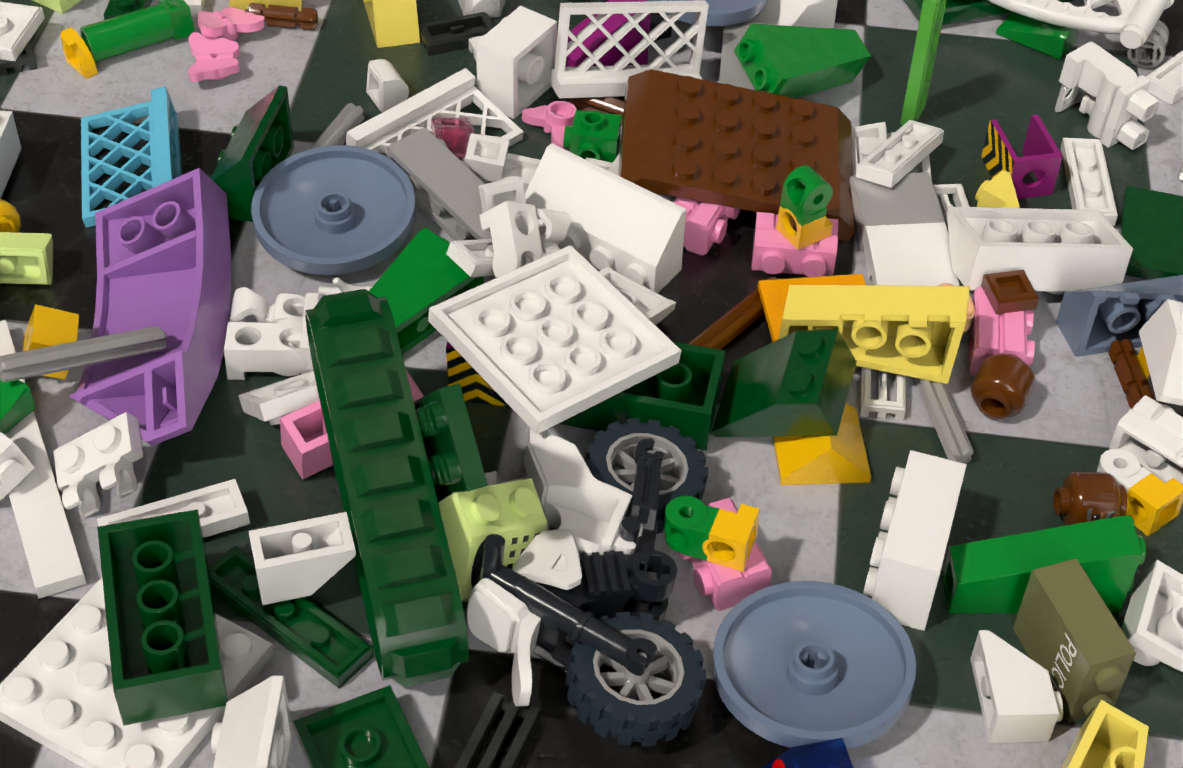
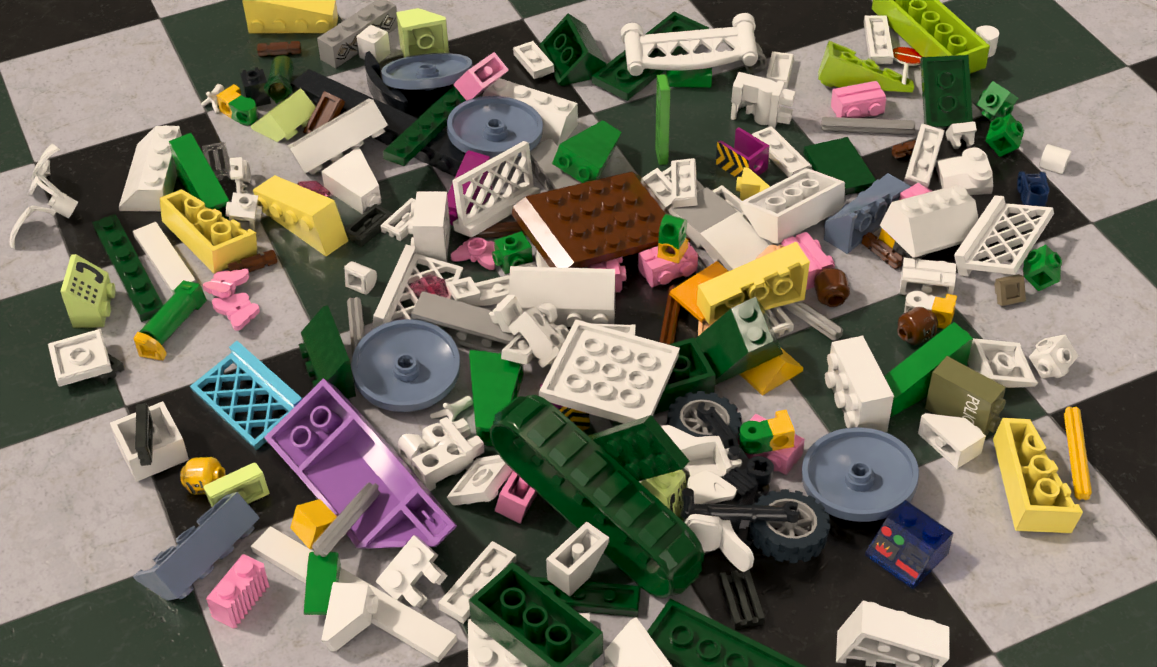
camera: 30 degrees left, 0 degrees up
reddish brown tile [981,269,1039,314] -> none

